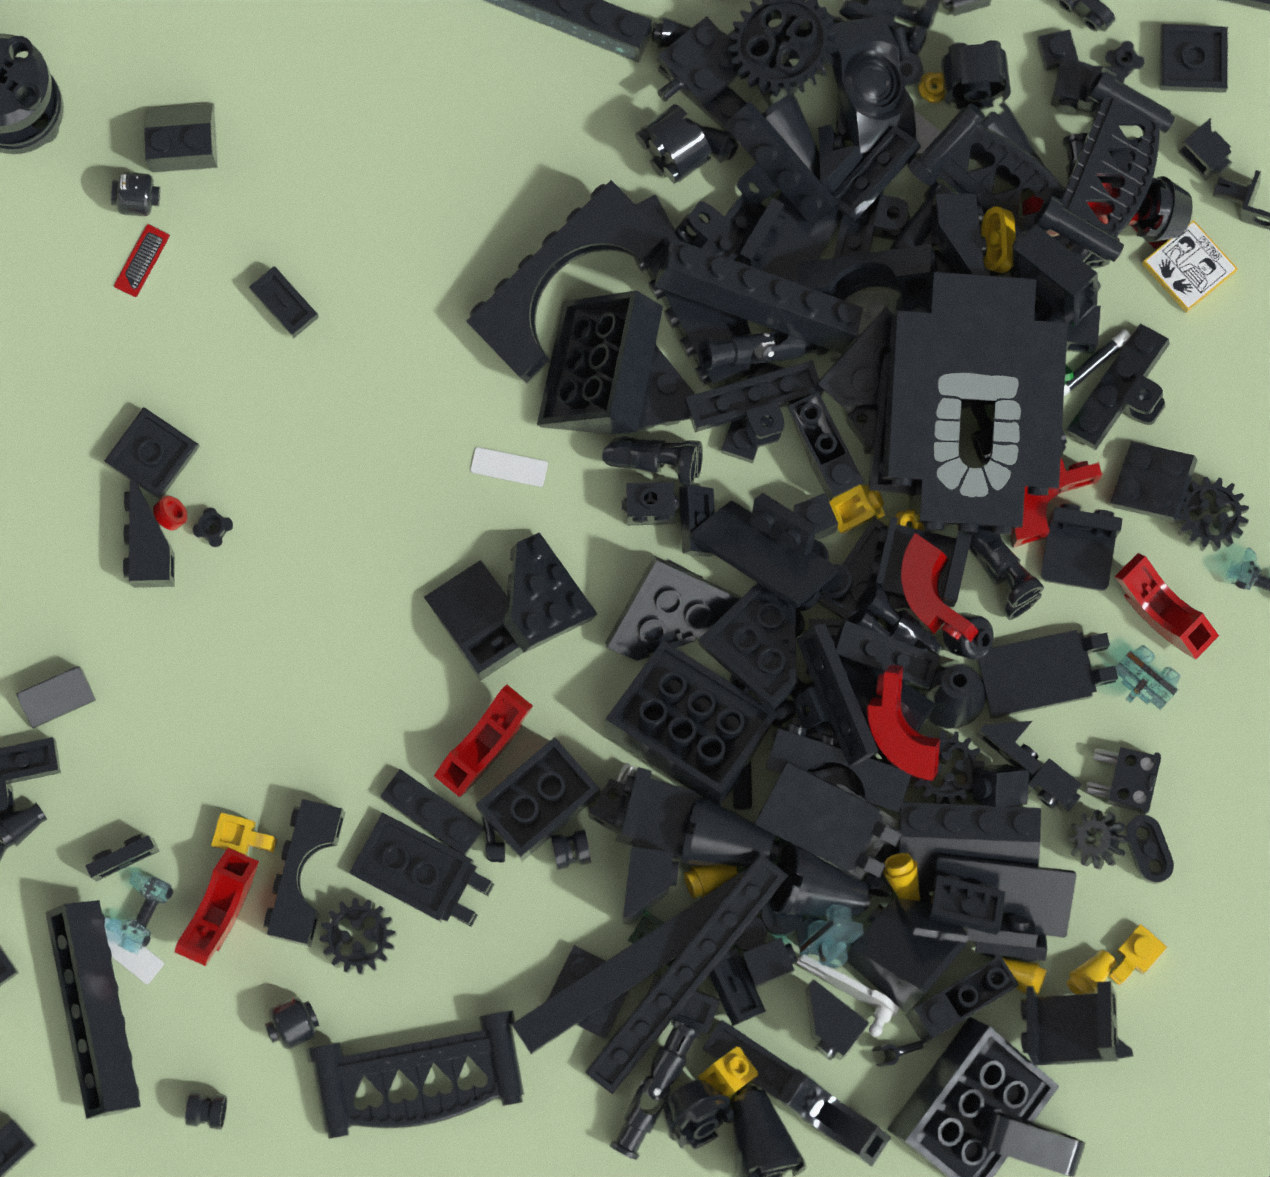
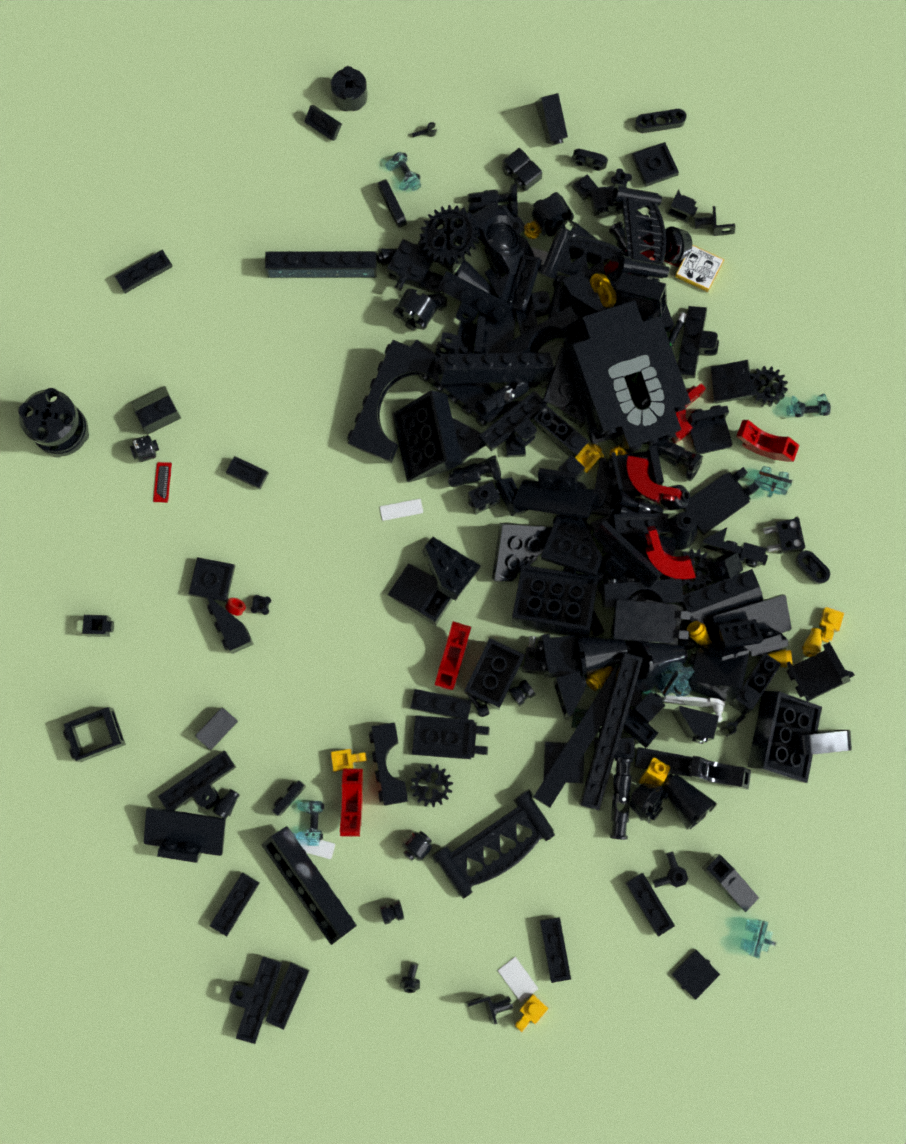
camera: 25 degrees left, 0 degrees up
black gear [1067,810,1129,870] -> none

